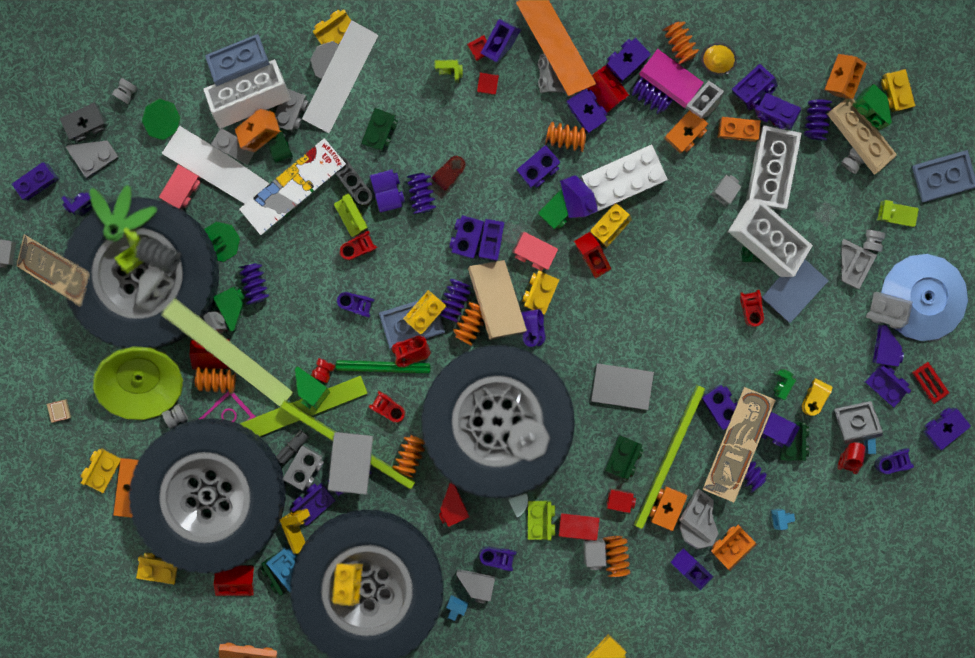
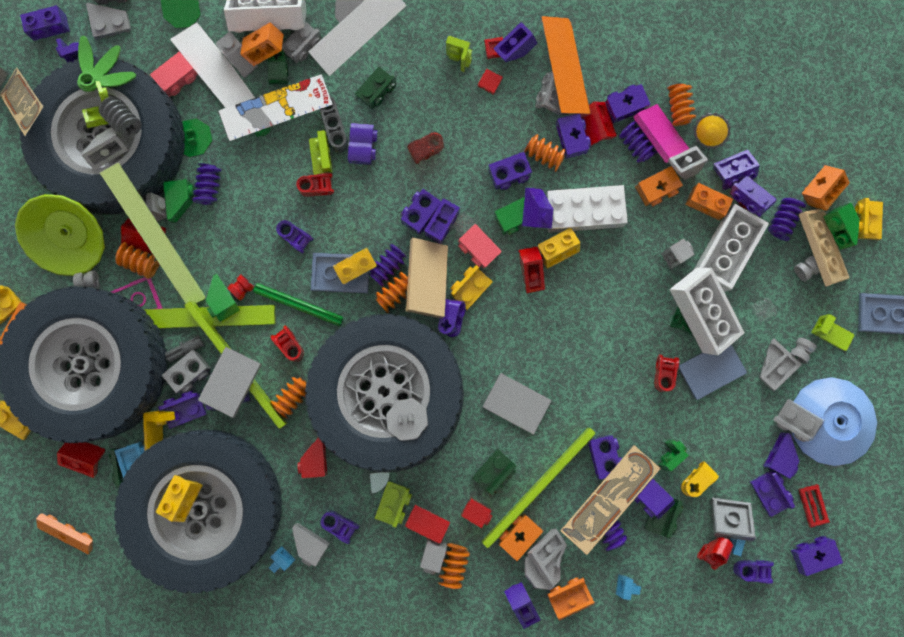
camera: 25 degrees right, 5 degrees down
red piece [391,335,431,367] -> none
dark purple piece [406,173,436,214] -> none

